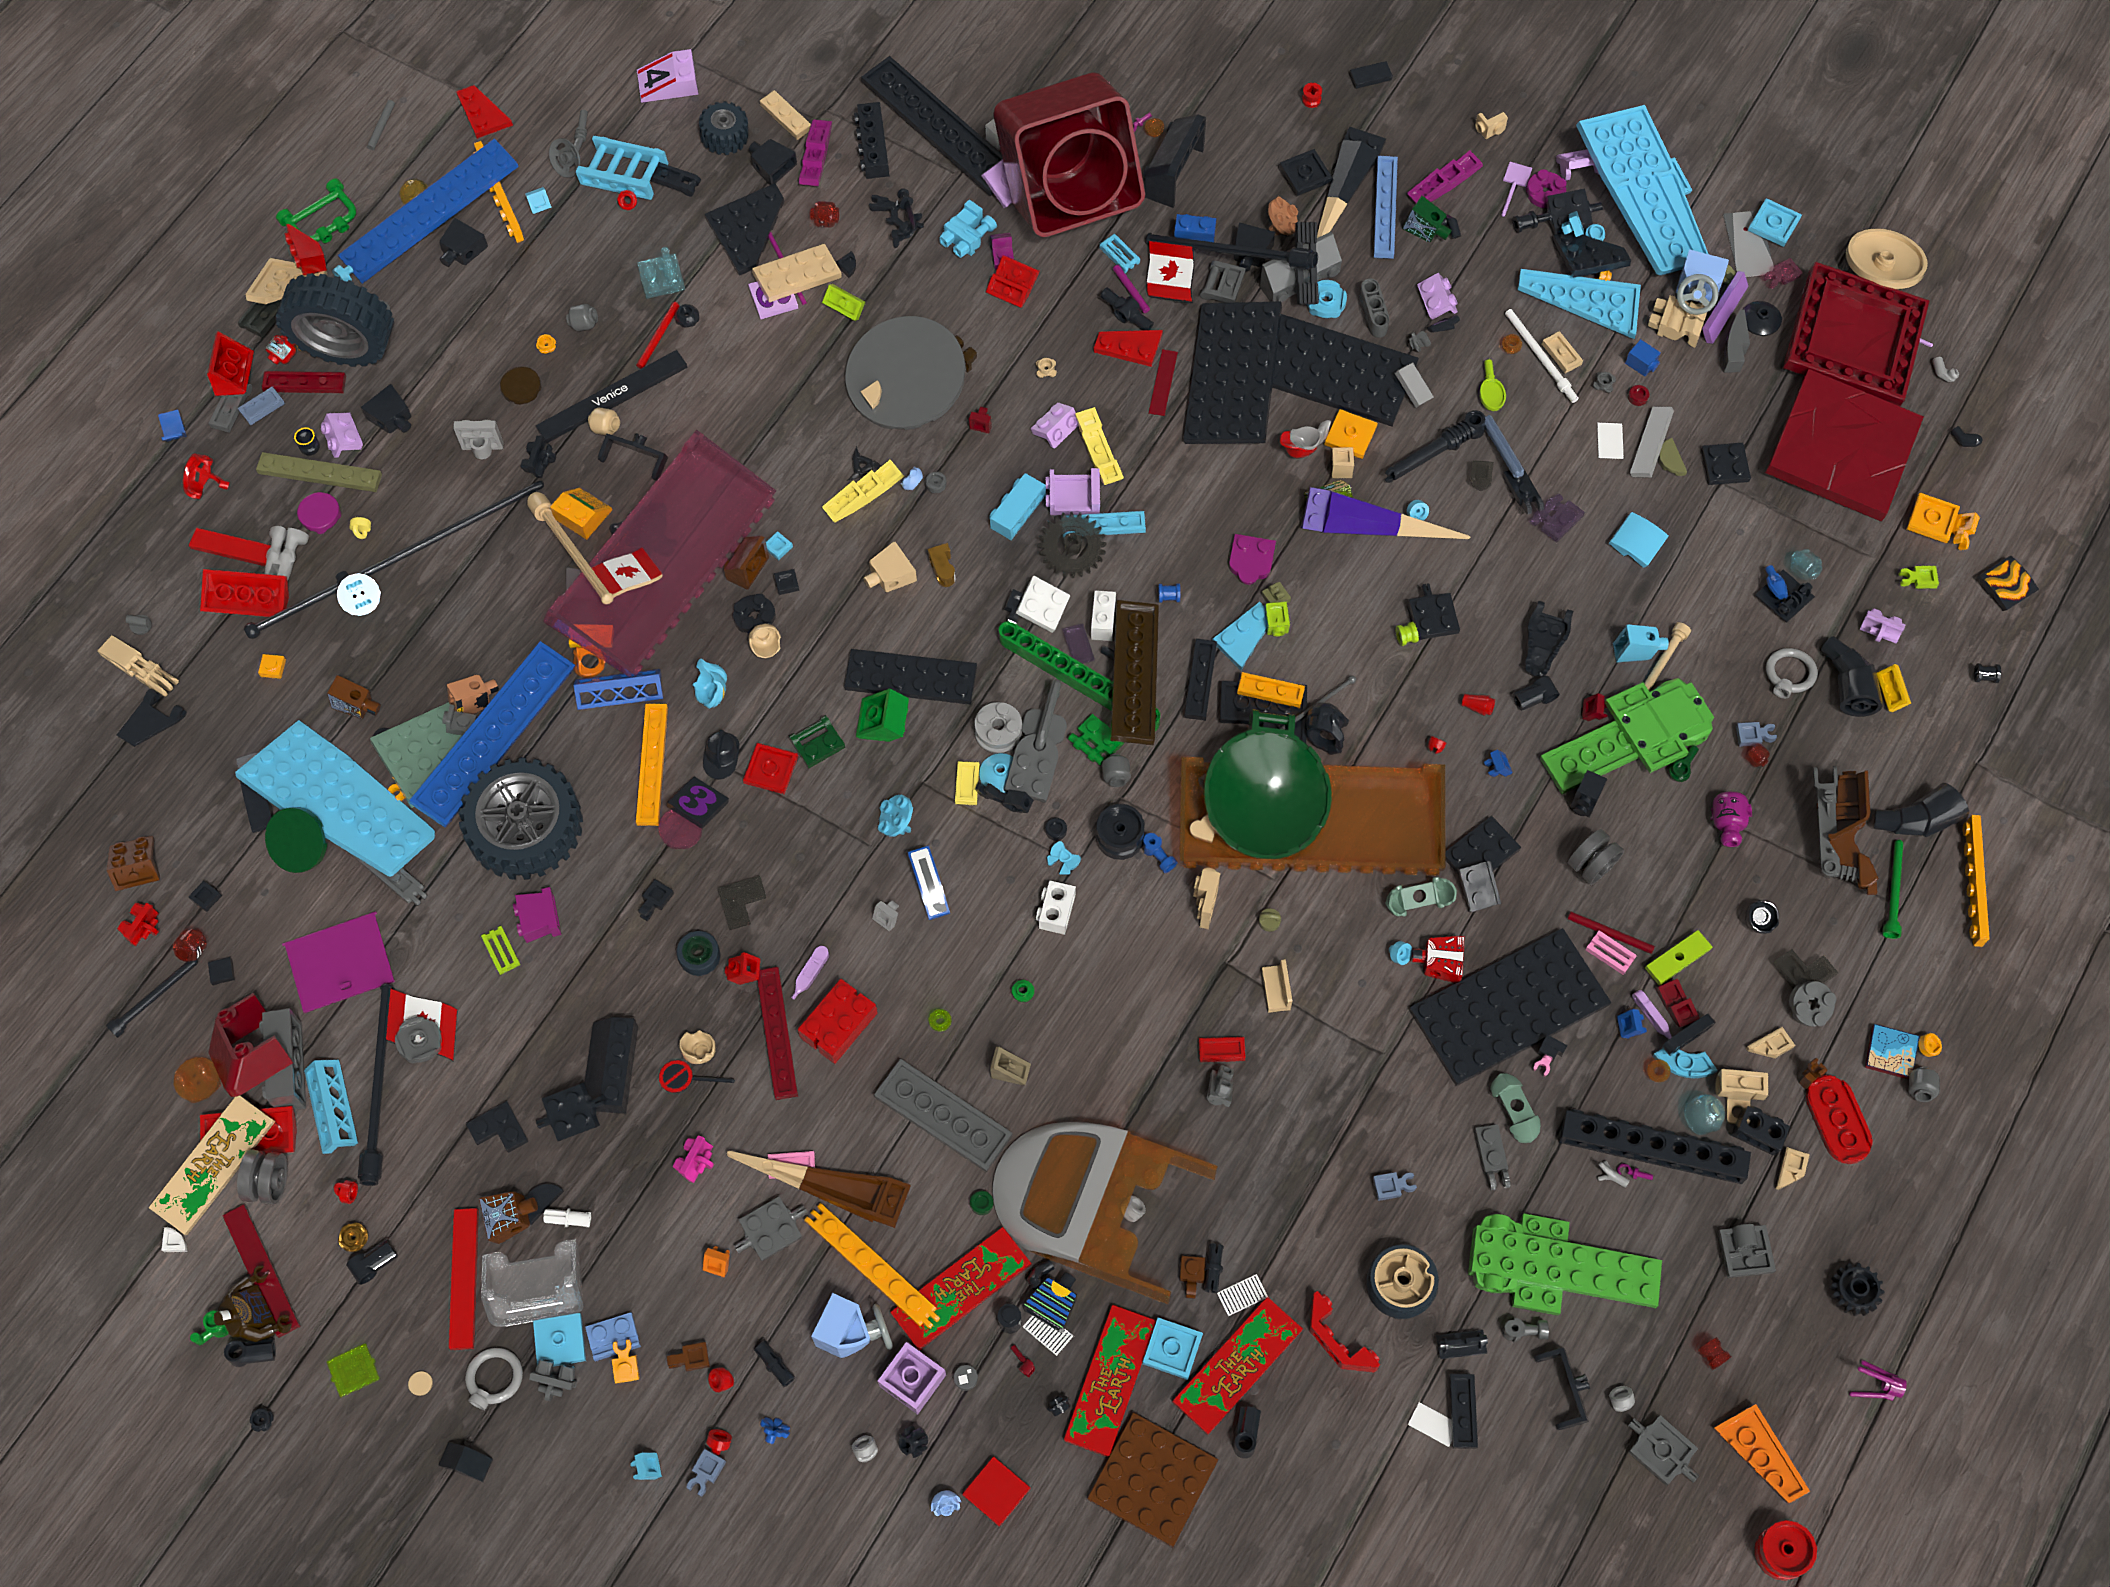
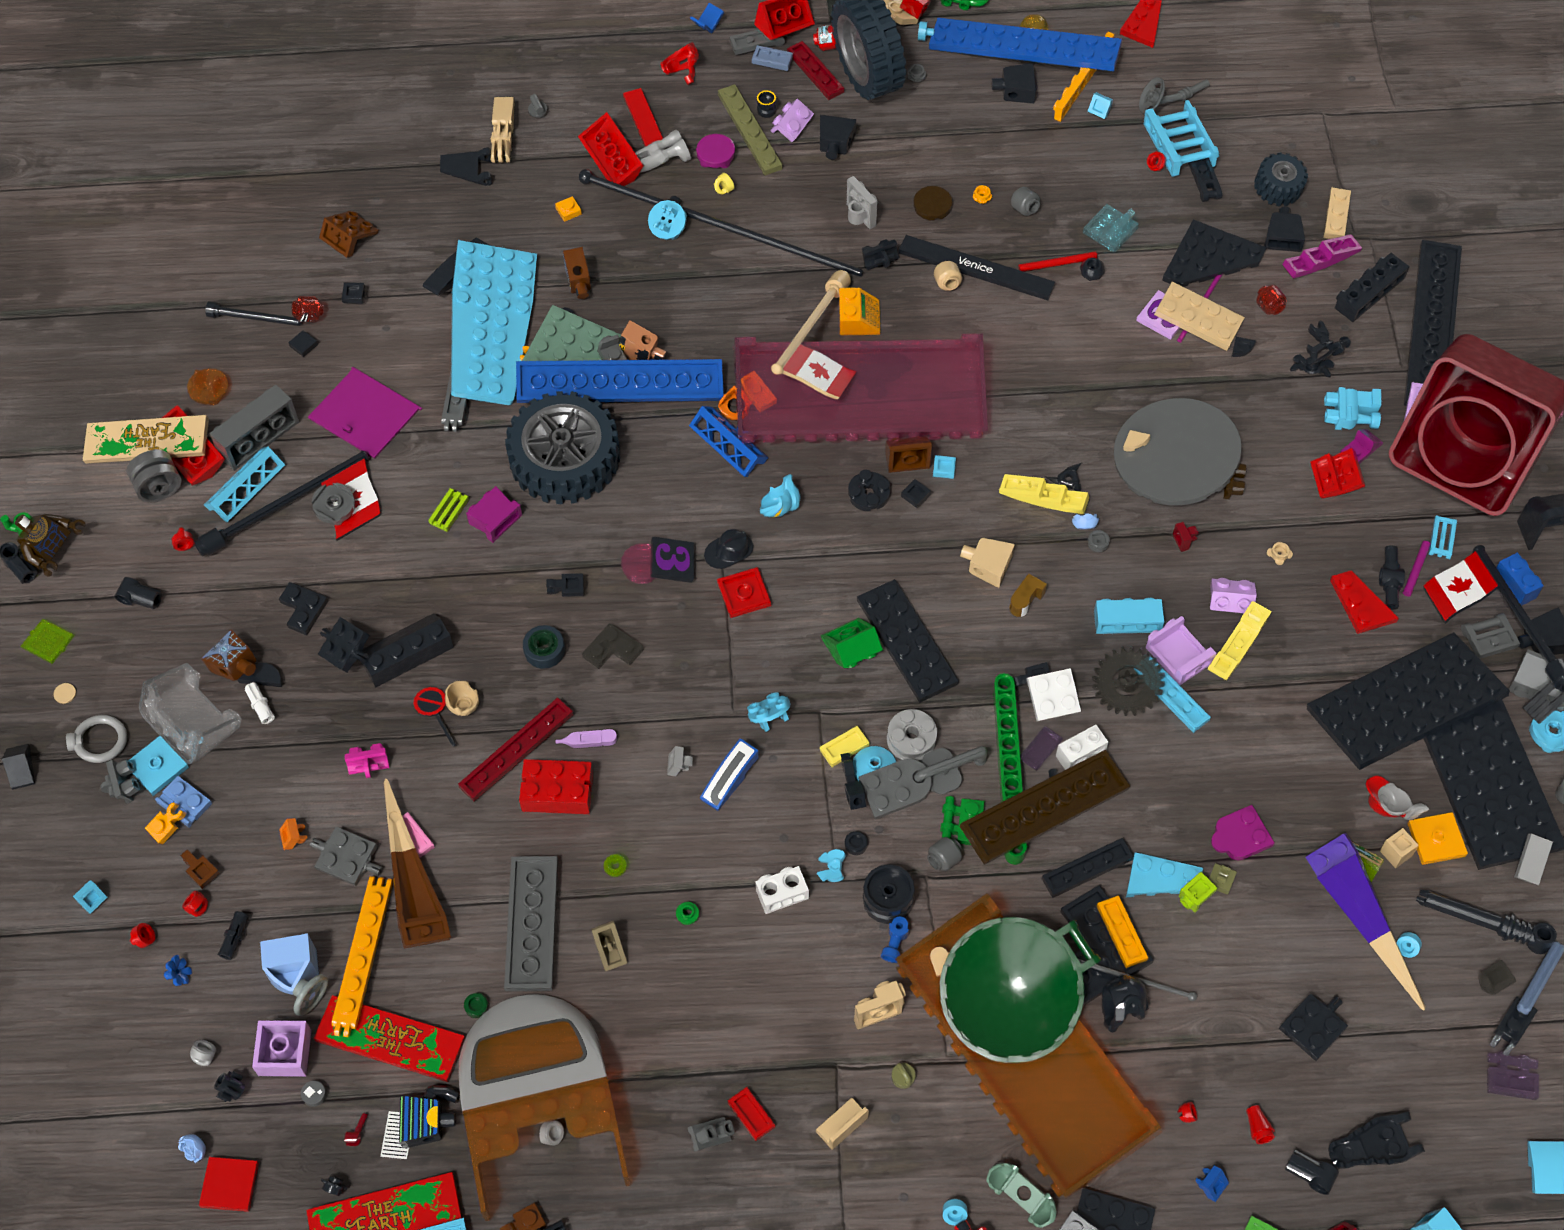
camera: 55 degrees right, 5 degrees down
red hips [117,903,159,946] -> none
white tile [162,1227,187,1252] -> none
dark red windscreen [208,993,293,1097] -> none
dark red tile [222,1204,301,1338] -> none
dark green tile [265,807,327,873] -> none
pearl gold plate [338,1223,368,1252] -> none
red tile [449,1208,479,1350] -> none
black piece [598,433,668,481] -> none
light orange plate [636,704,668,826] -> none
lavender slope [637,49,698,103] -> none
sand blue plate [687,1449,726,1497] -> none
red brick [725,952,760,985] -> none
tan hair [749,624,781,658] -> none
dark green plate [788,715,846,769] -> none
lime plate [822,284,865,321] -> none
black brick [997,1304,1022,1334] -> none
dark red sticker [1148,349,1178,416] -> none
blue bush [1158,583,1180,603] -> none
lime wheel [1395,622,1419,646] -> none

